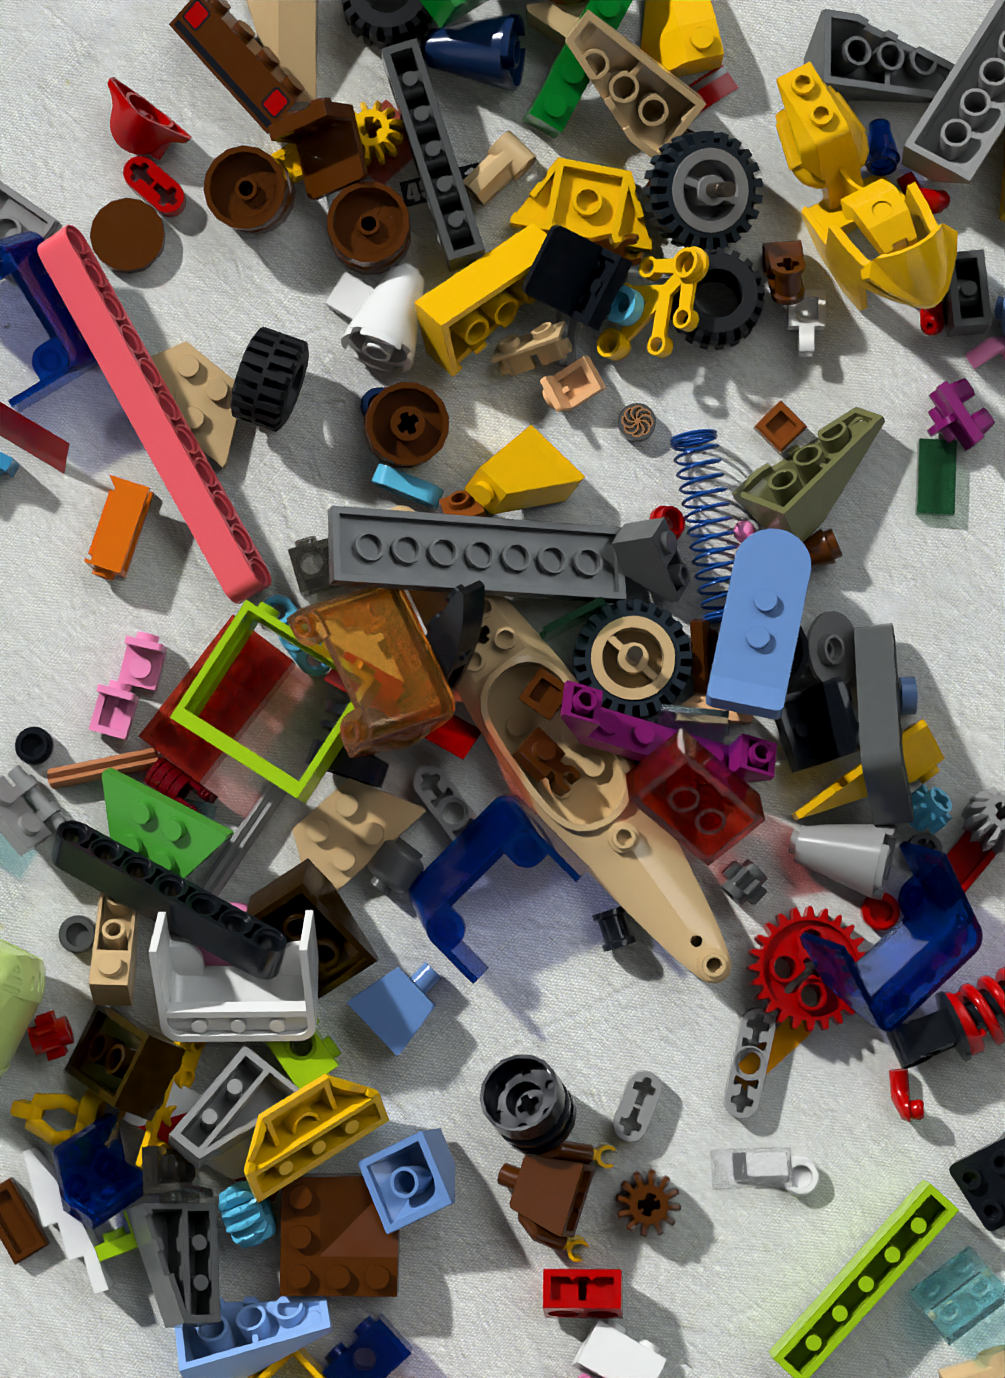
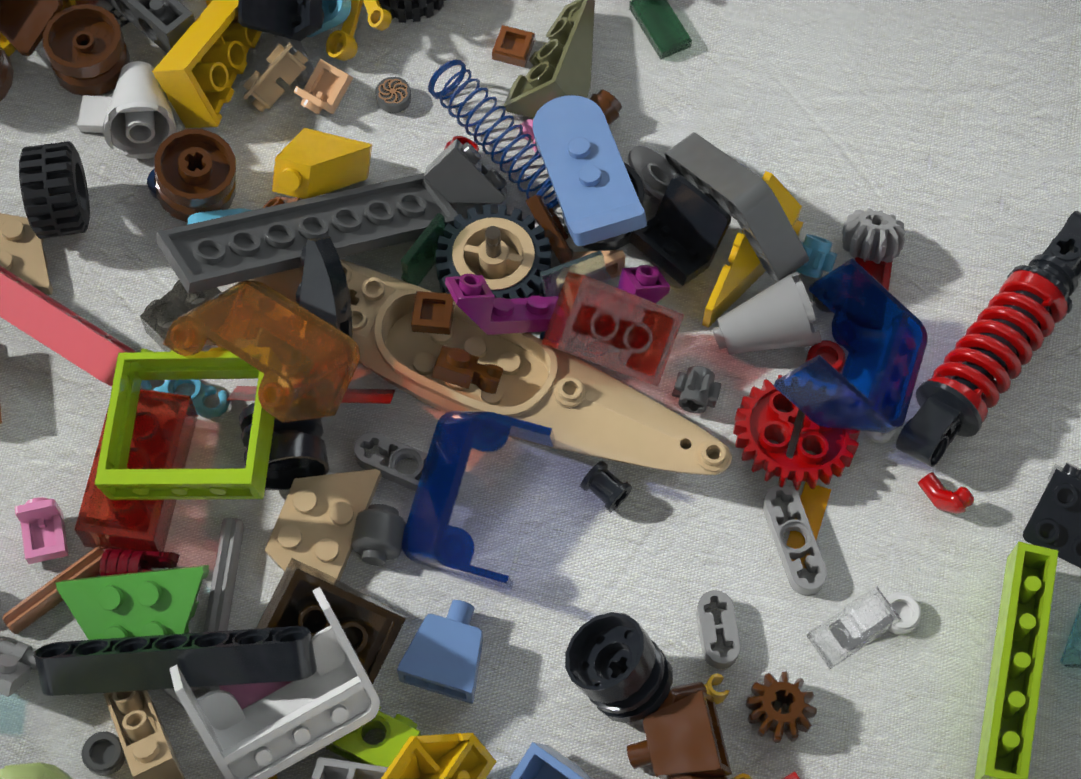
camera: 30 degrees left, 20 degrees down
bright pink bracket [118,631,167,692] -> none

